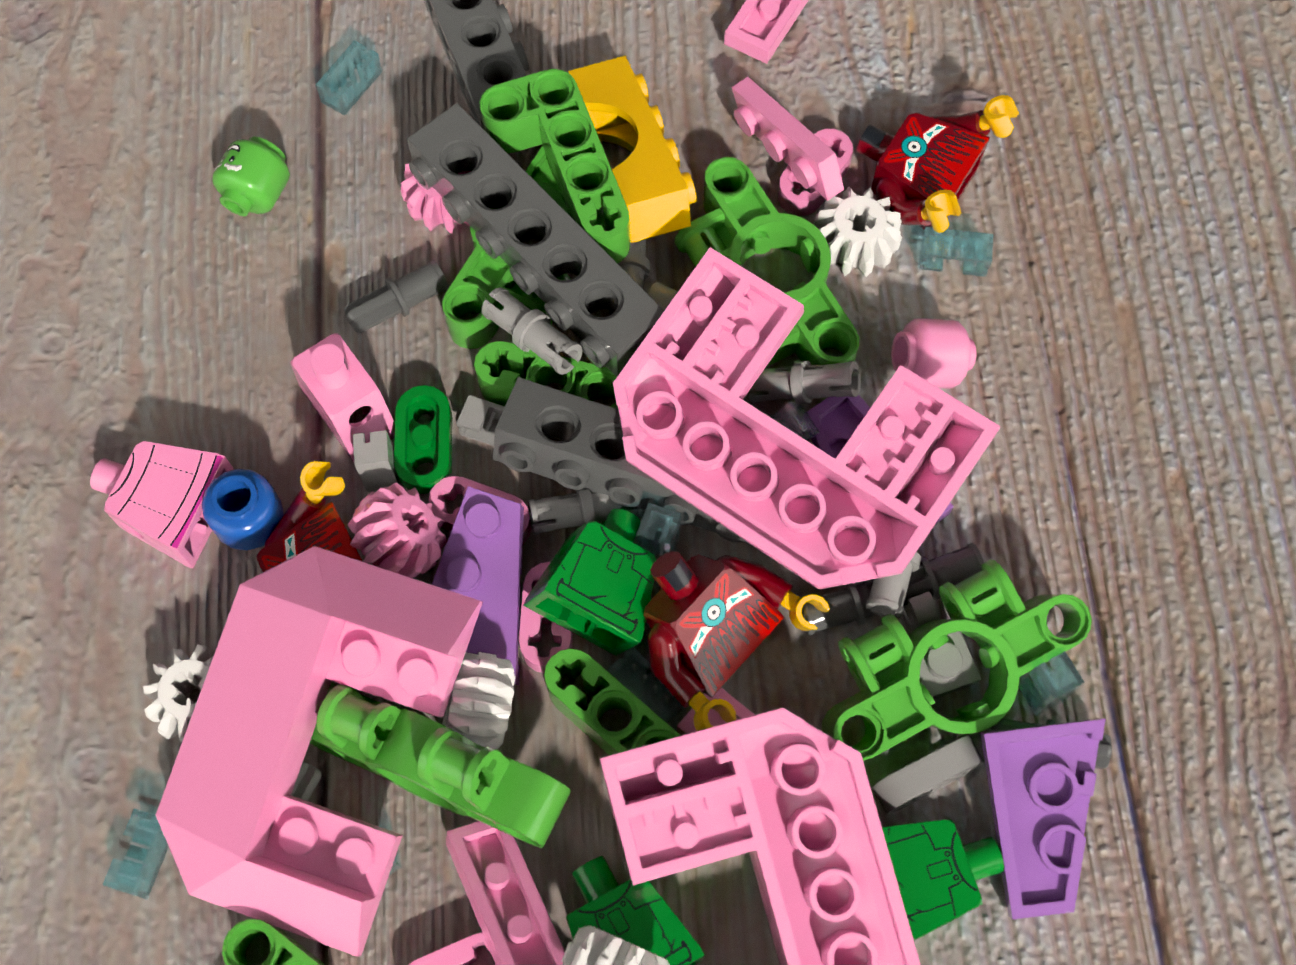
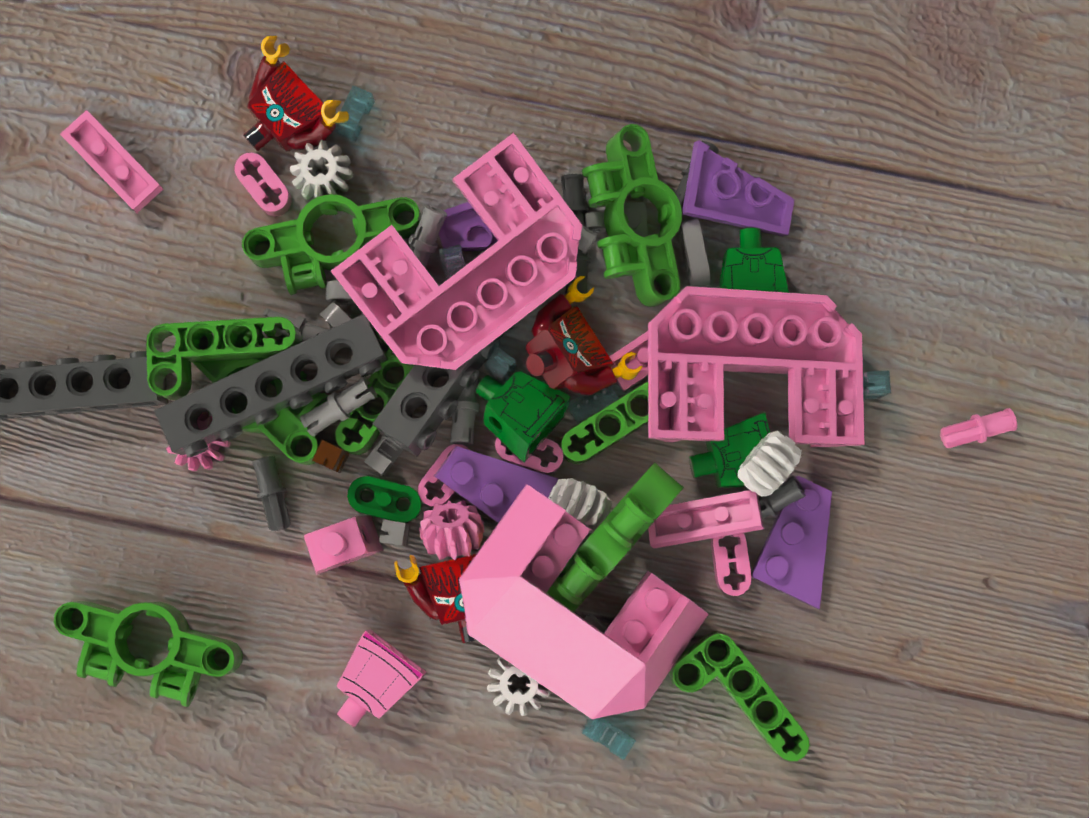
camera: 75 degrees left, 15 degrees up
blue head [202,469,284,551] -> none
bright green head [212,136,290,216] -> none
clear light blue piece [316,40,383,116] -> none
yellow arch [568,55,696,243] -> none
bright pink plate [731,77,844,201] -> none
bright pink head [891,318,976,389] -> none
clear light blue piece [1018,652,1085,716] -> none
none -> bright green piece [54,601,243,707]
none -> reddish brown piece [312,440,349,473]

